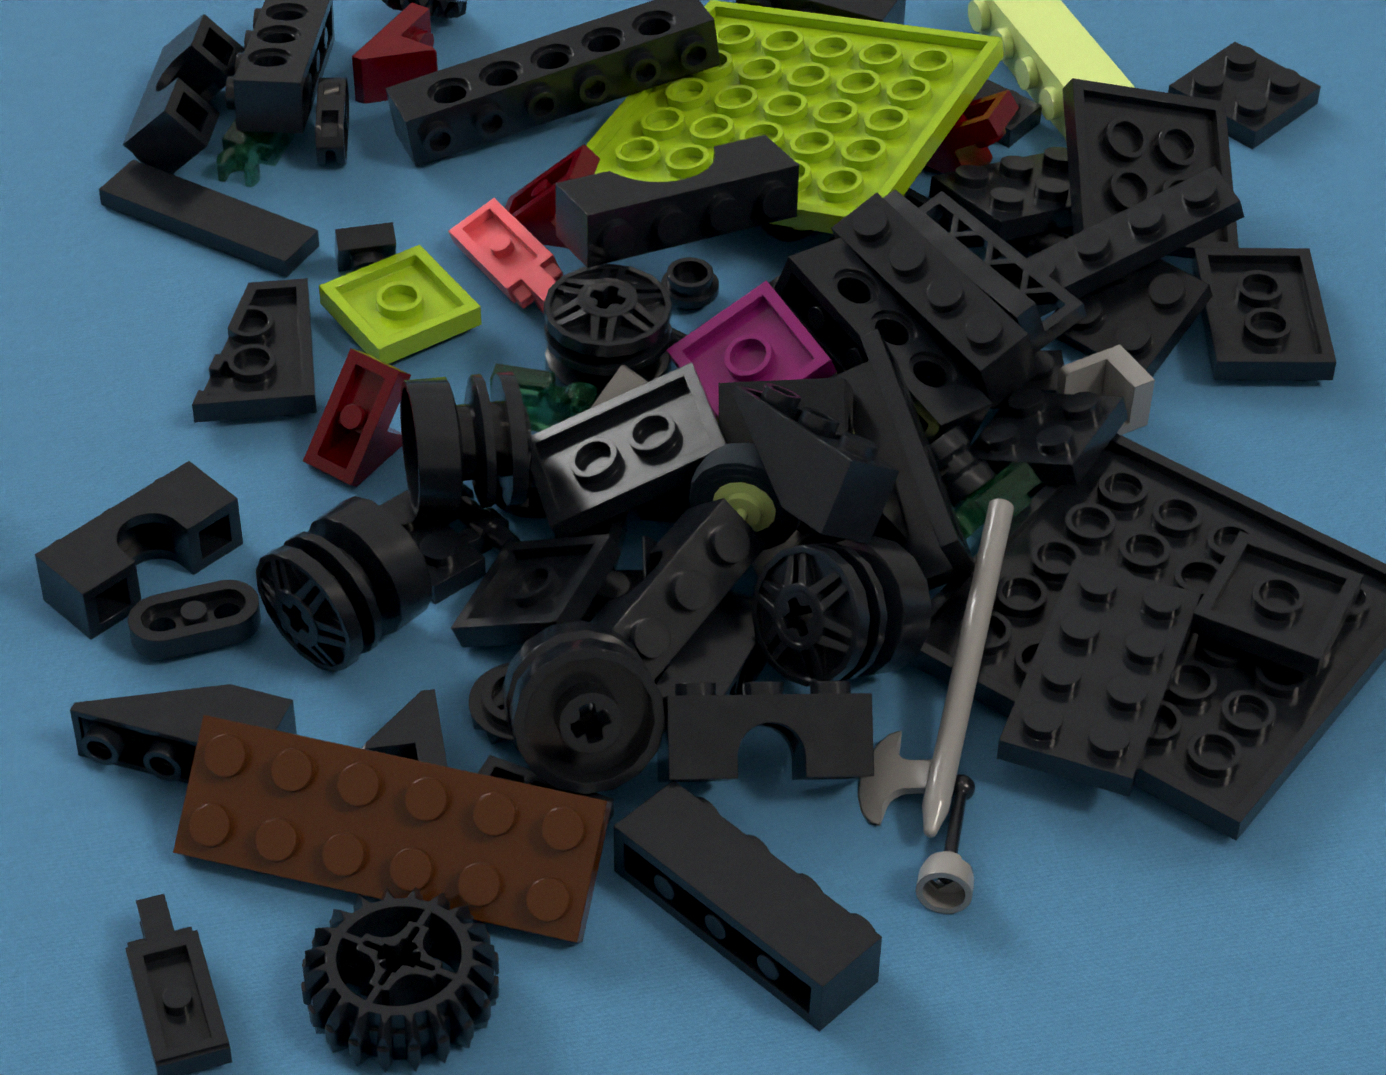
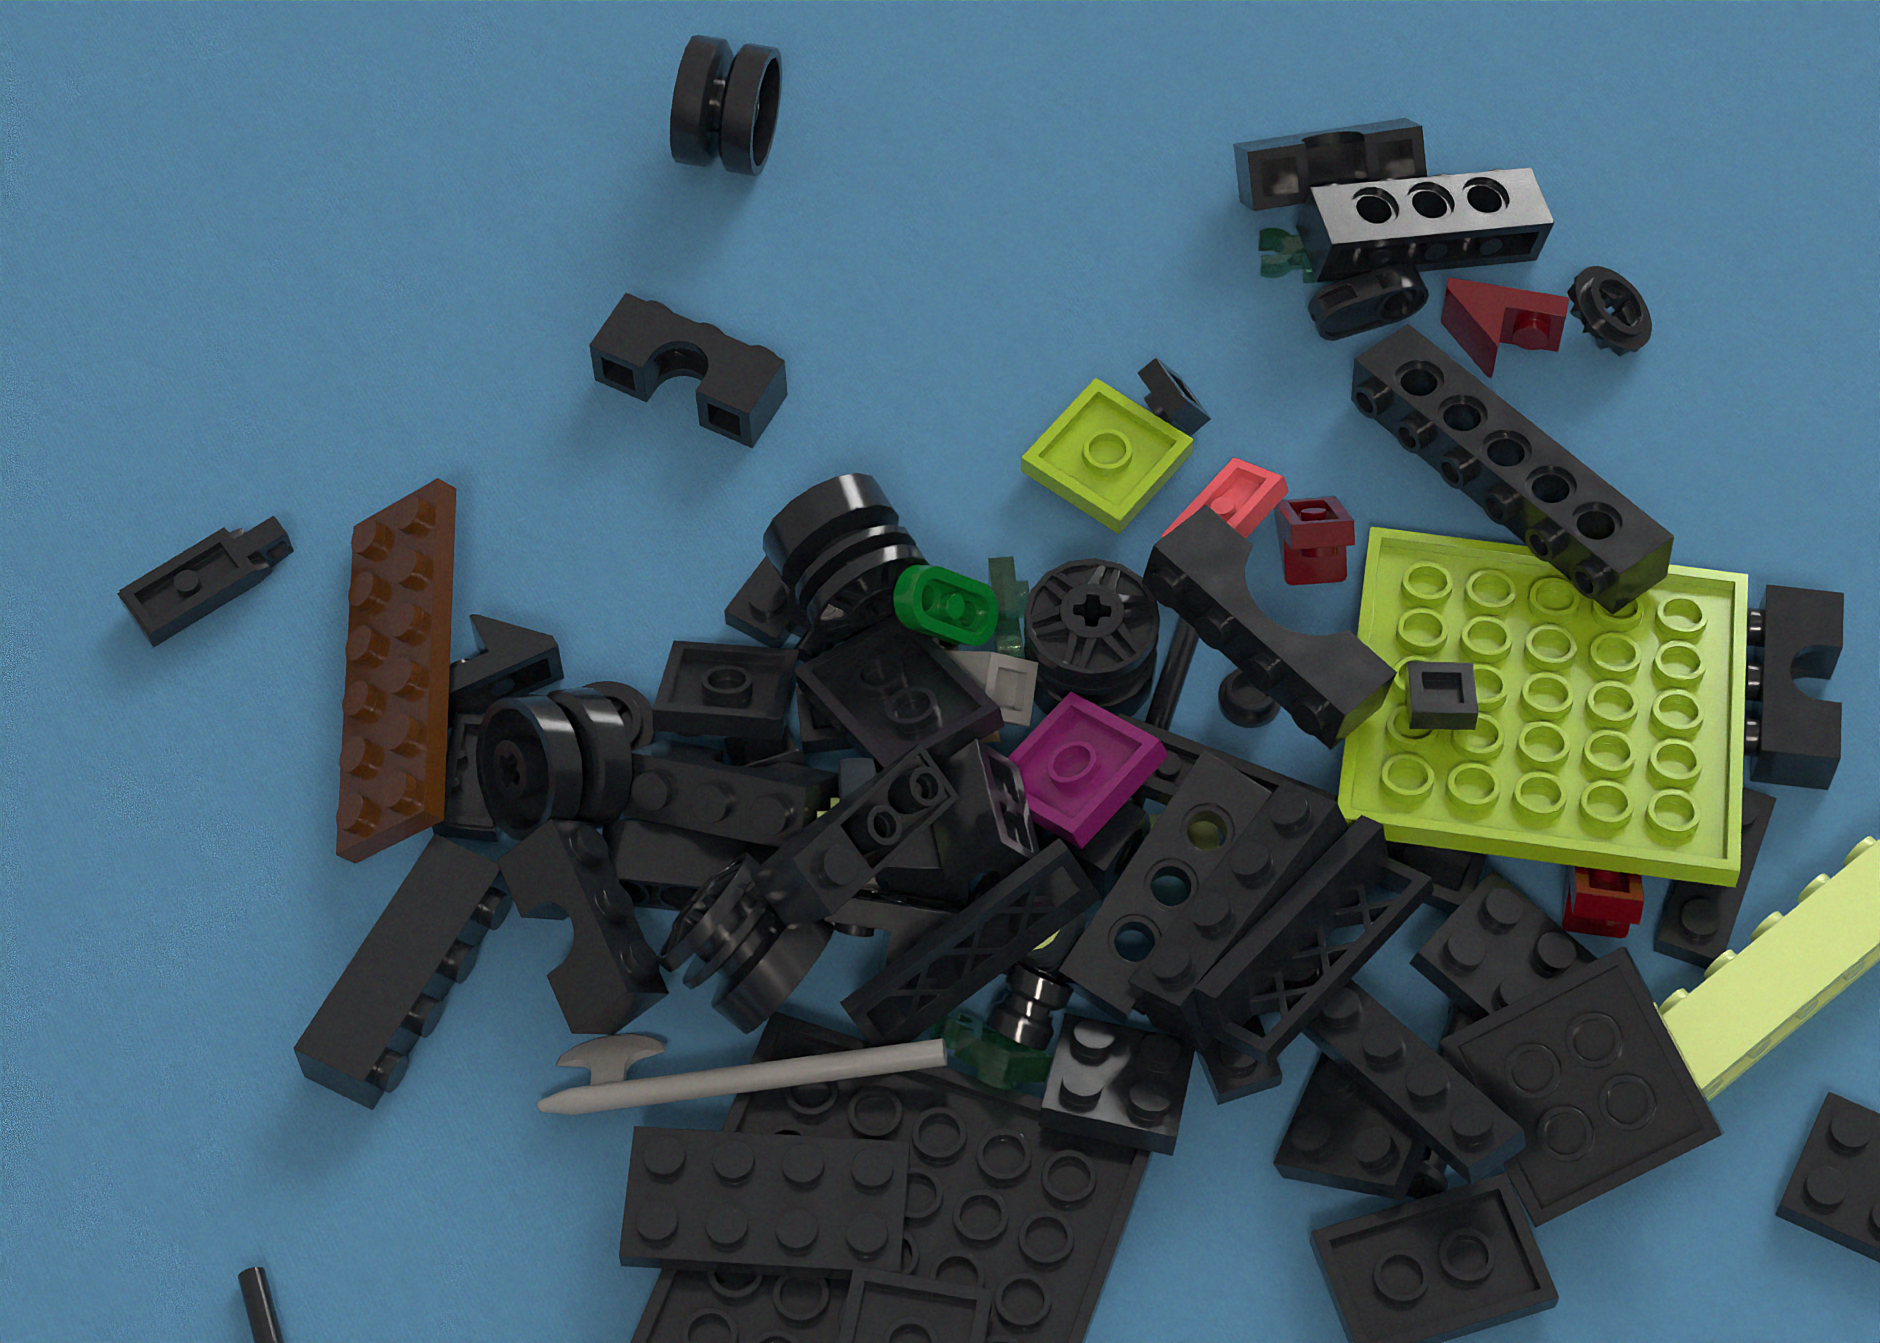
camera: 75 degrees right, 15 degrees up
black slope [70,684,297,784] -> none
black tile [99,160,320,277] -> none
black plate [128,580,261,659] -> none
black wing [192,278,317,423] -> none
black wheel [256,496,433,673] -> none
black gear [301,886,499,1073] -> none
dark red slope [303,348,411,487] -> none
light grey hinge [916,774,975,914] -> none
light grey panel [1056,345,1155,435] -> none
none -> green plate [893,565,998,646]
none -> black plate [1404,662,1478,730]

